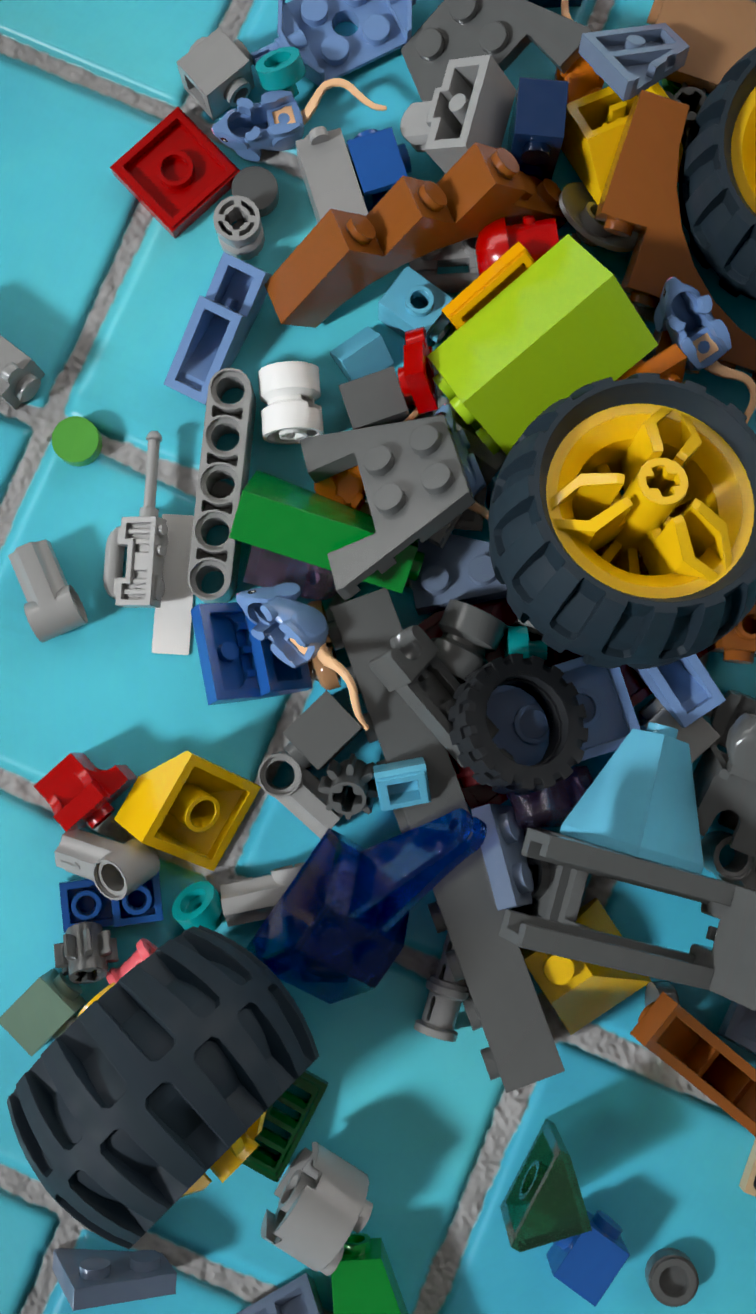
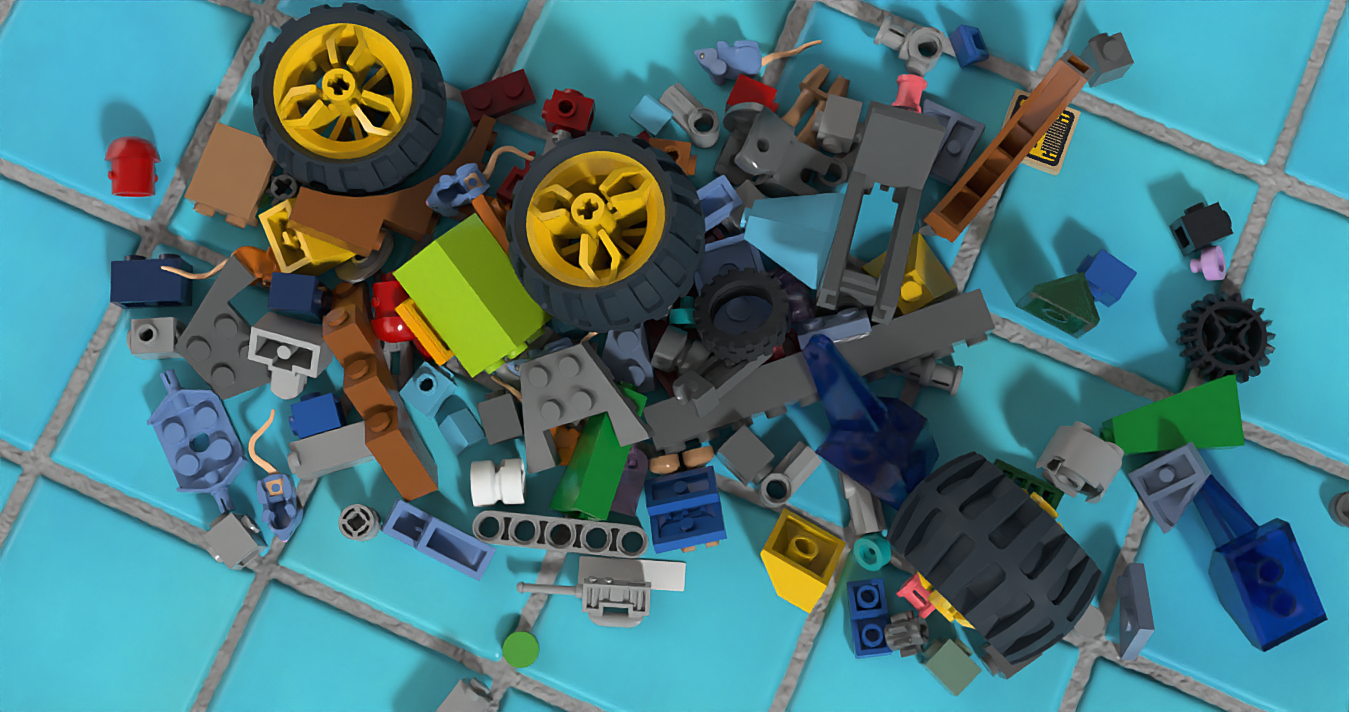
camera: 90 degrees left, 5 degrees down
light grey piece [8,539,88,643] -> none
red brick [34,753,137,832] -> none
light grey piece [54,829,160,901] -> none
red tile [110,107,240,239] -> none
dark grey tile [231,166,279,217] -> none
medium blue animal [236,582,369,731] -> none
teal tile [255,47,306,98] -> none
dark grey gear [318,753,378,820] -> none
medium azure slope [373,757,432,811] -> none
red plate [397,326,438,414] -> none
sand blue wing [578,23,690,101] -> none
dark grey tile [645,1248,699,1307] -> none

